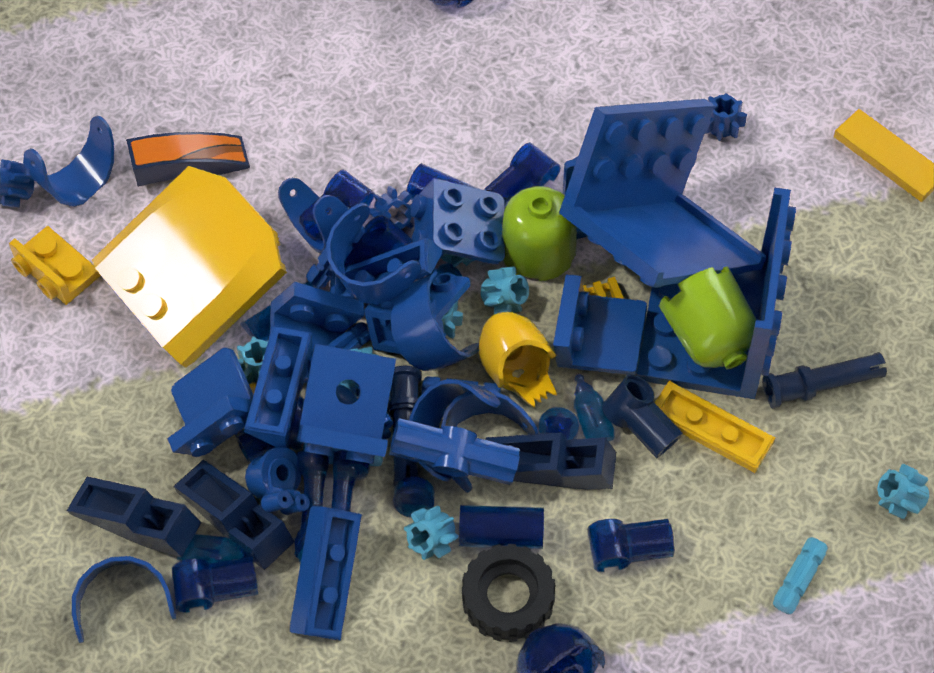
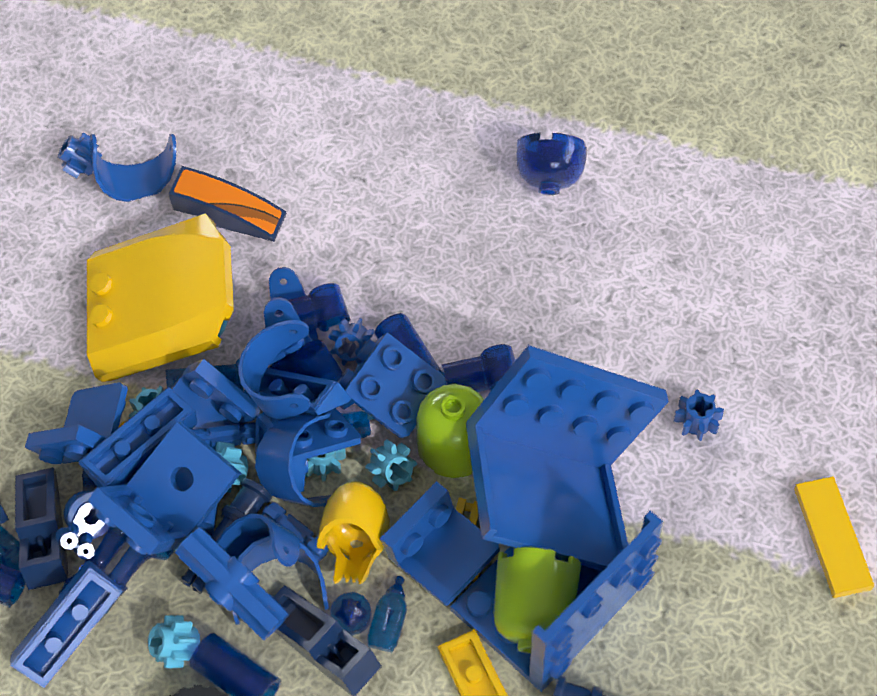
camera: 35 degrees right, 0 degrees up
yellow bracket [9,225,101,305] -> none
clear blue tile [393,477,435,518] -> none
dark blue piece [602,374,683,459] -> none

